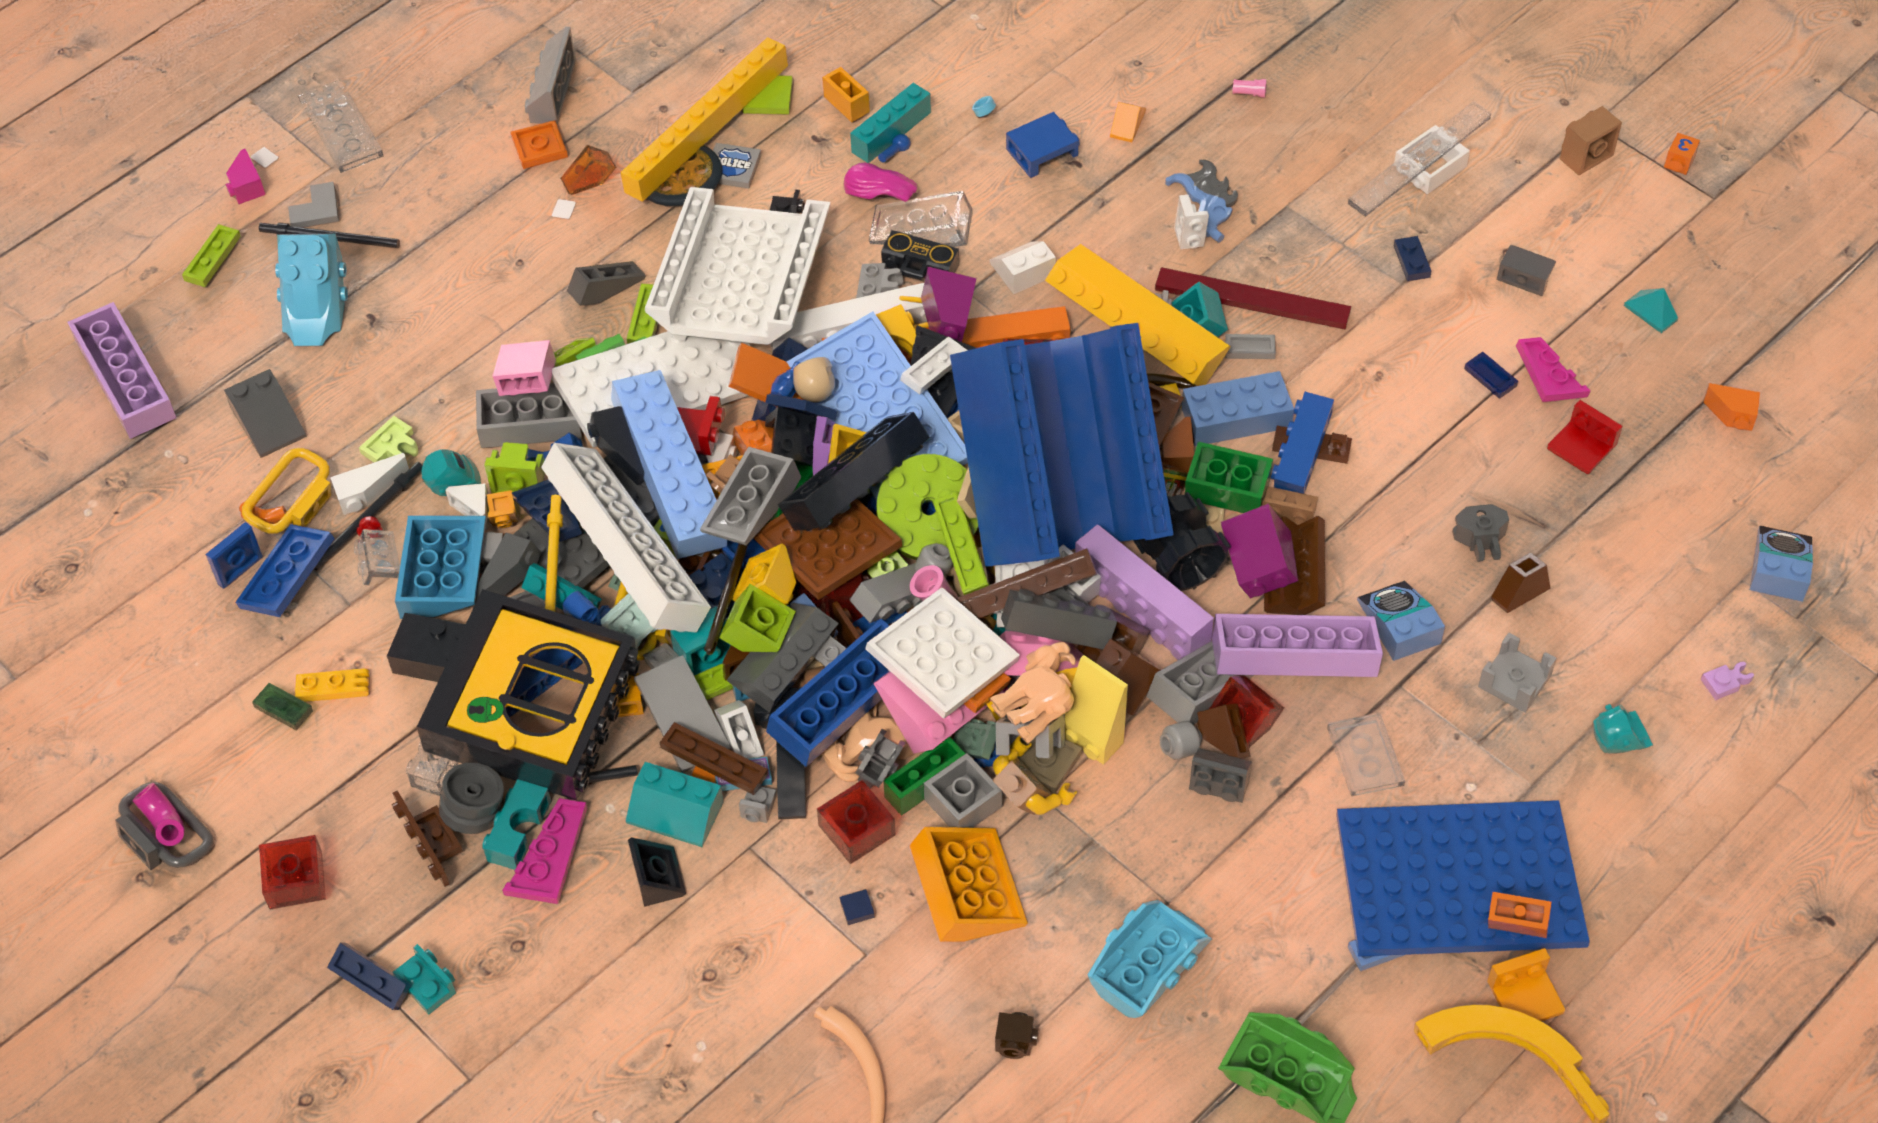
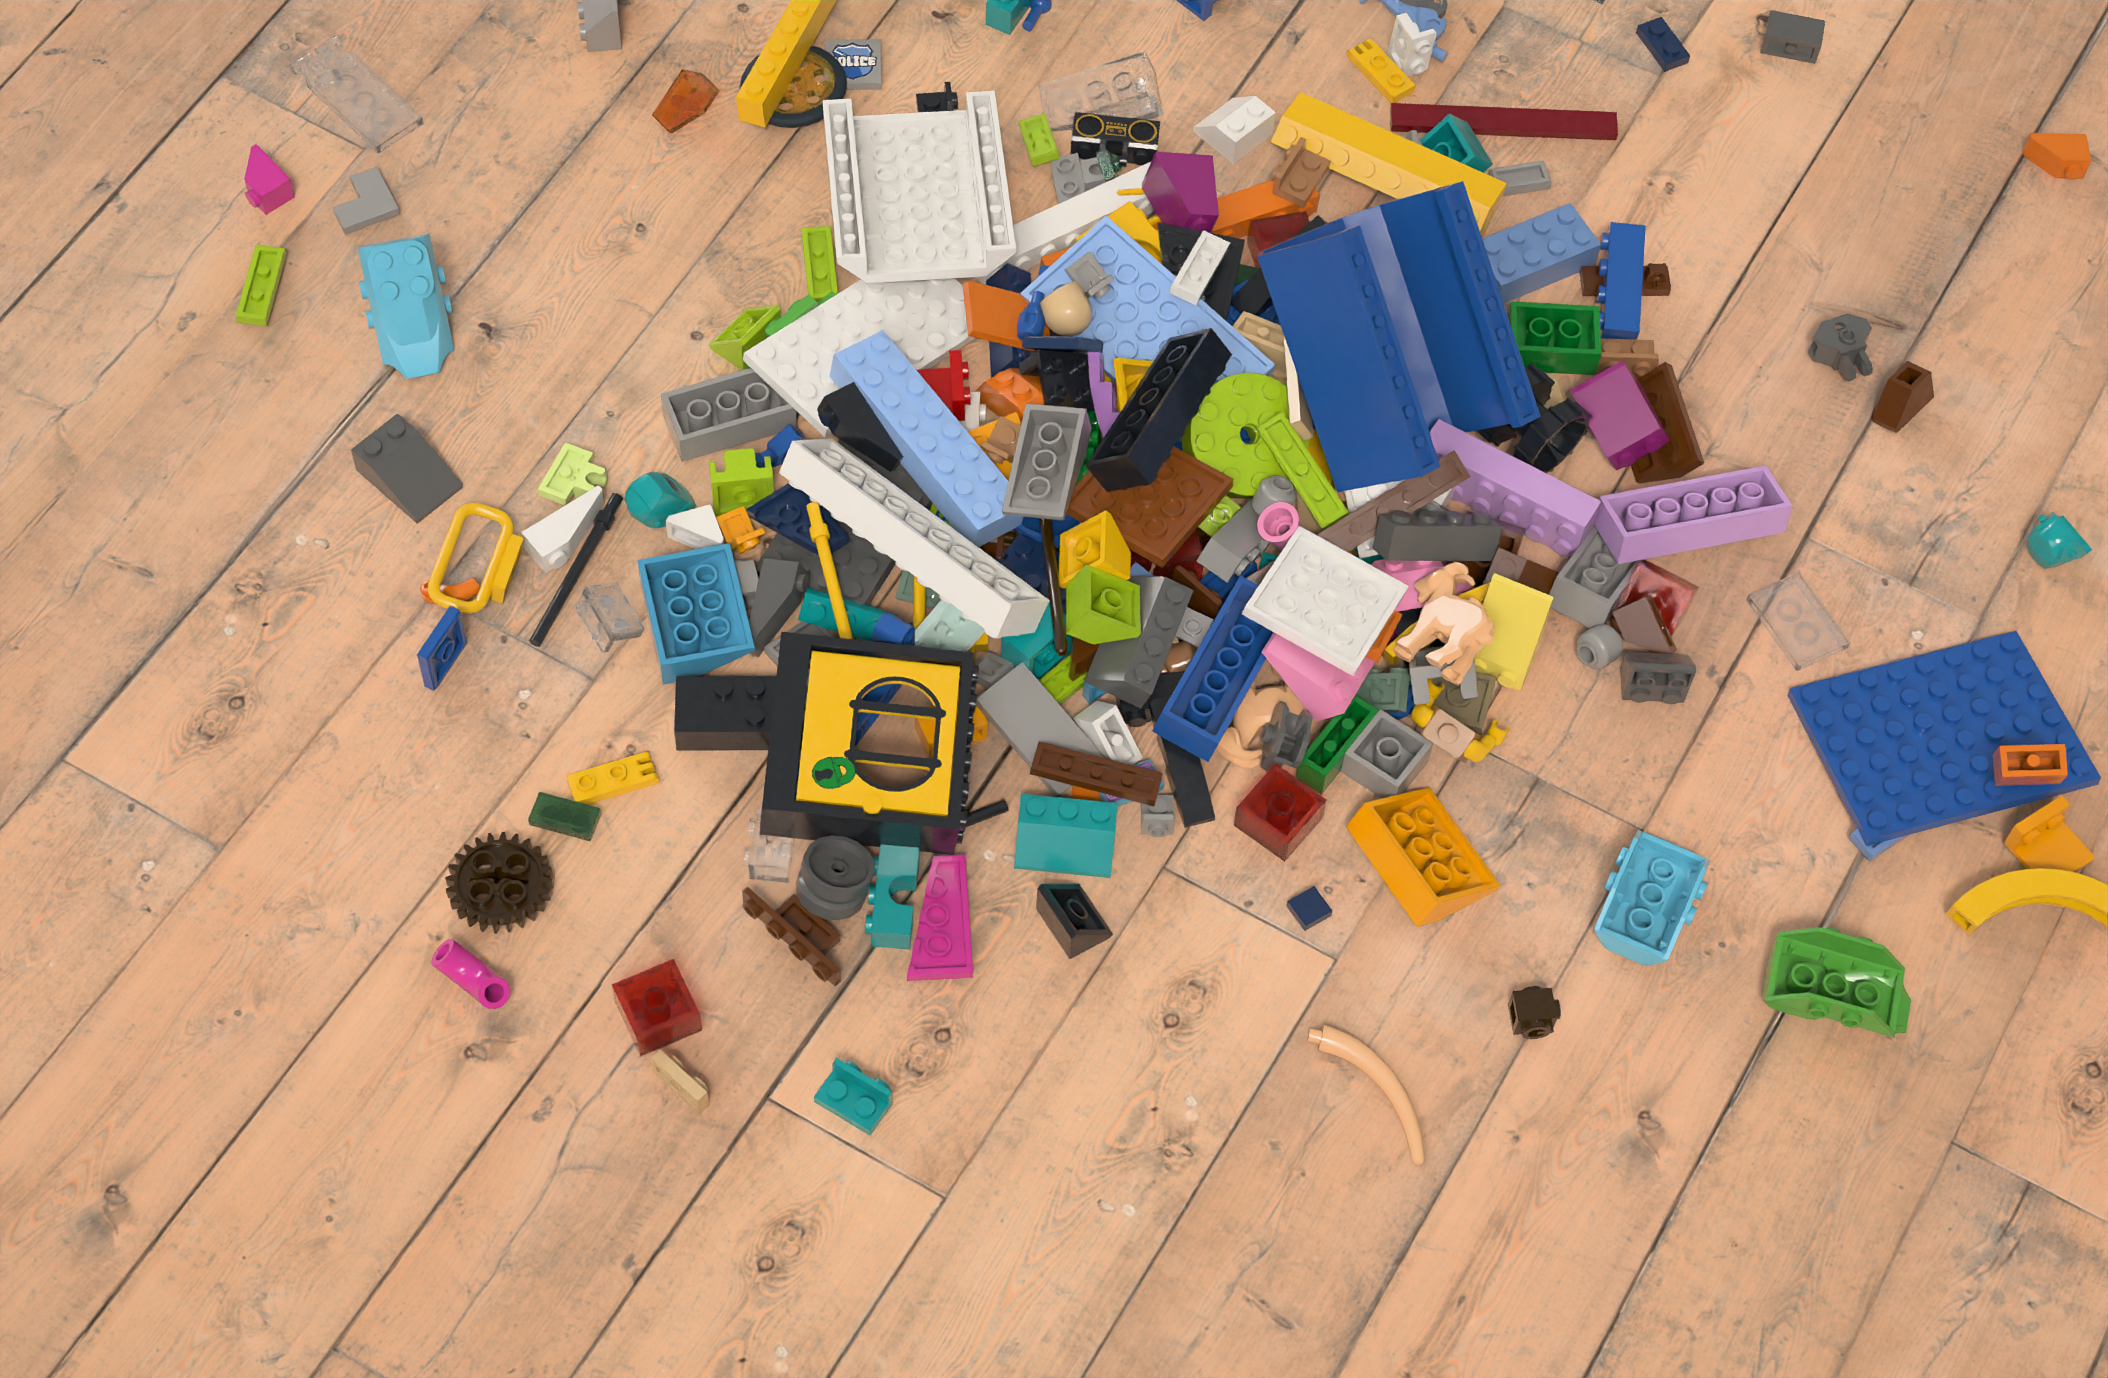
camera: 20 degrees left, 5 degrees up
lavender brick [67,302,176,439] -> none
dark grey bar [115,782,214,870] -> none
blue plate [235,524,335,617] -> none
white sticker [251,147,279,168] -> none
black bar [259,222,400,248] -> none
dark blue plate [327,942,411,1010] -> none
red plate [357,516,383,540] -> none
bright pink brick [493,340,556,396] -> none
orange tile [510,120,568,169] -> none
white sticker [552,199,576,219] -> none
dark grey slope [567,261,646,306] -> none
dark pink hair [843,162,918,202] -> none
medium blue slope [1357,581,1445,661] -> none
clear blue tile [1464,351,1518,399] -> none
light grey panel [1478,633,1557,713] -> none
dark pink wing [1516,337,1591,402] -> none
red bracket [1547,400,1623,474] -> none
teal slope [1624,288,1678,334] -> none
none -> dark brown gear [445,832,554,934]
none -> tan plate [651,1049,709,1115]
none -> lime plate [1018,113,1060,167]
none -> light grey bracket [1064,251,1114,299]
none -> clear green plate [1096,149,1122,182]
none -> medium nougat bracket [1271,137,1331,208]
none -> yellow hinge [1346,38,1415,103]

